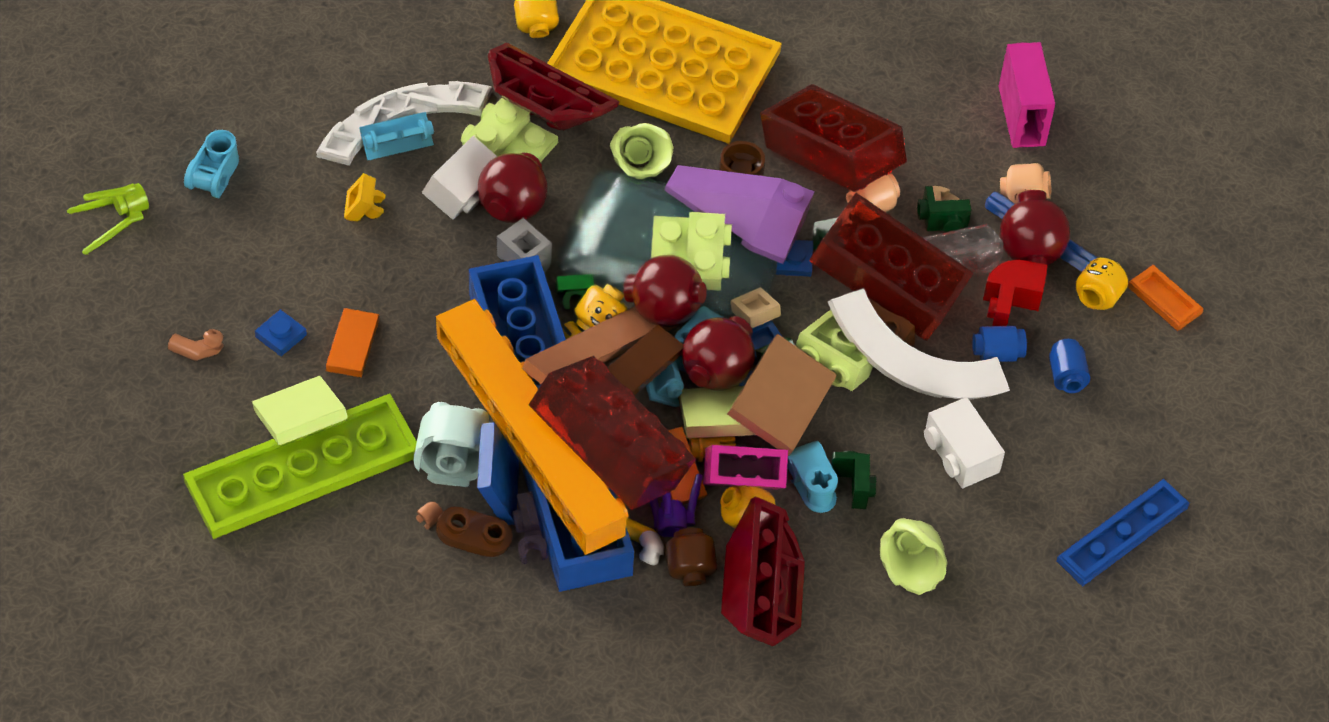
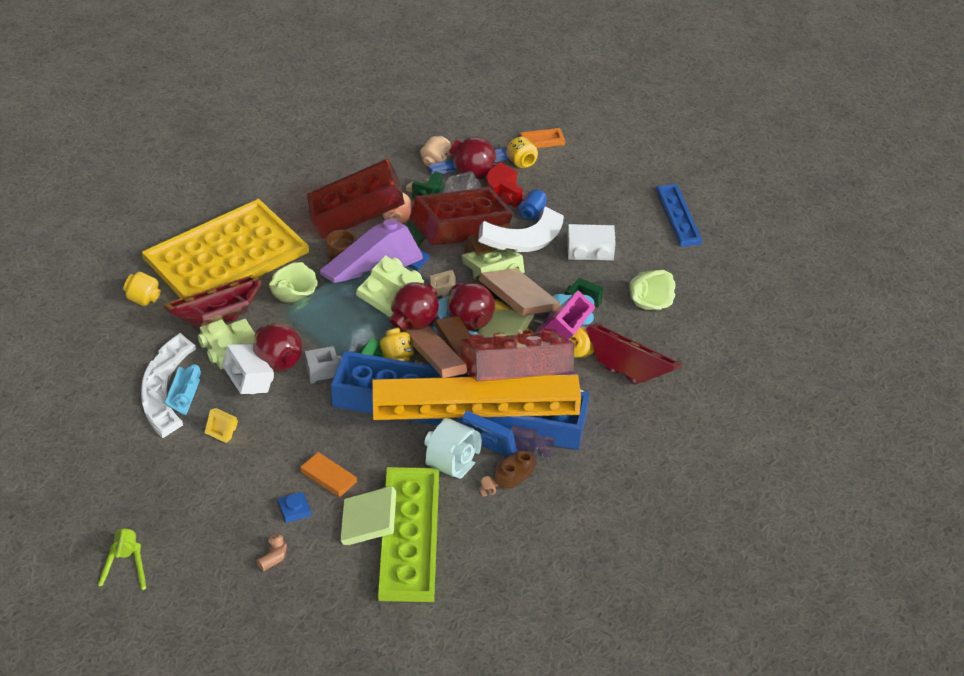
camera: 60 degrees left, 10 degrees down
medium azure piece [184,130,239,198] -> none
reddish brown head [666,528,717,586] -> none
dark pink brick [999,42,1055,148] -> none
blue brick [1049,339,1090,393] -> none

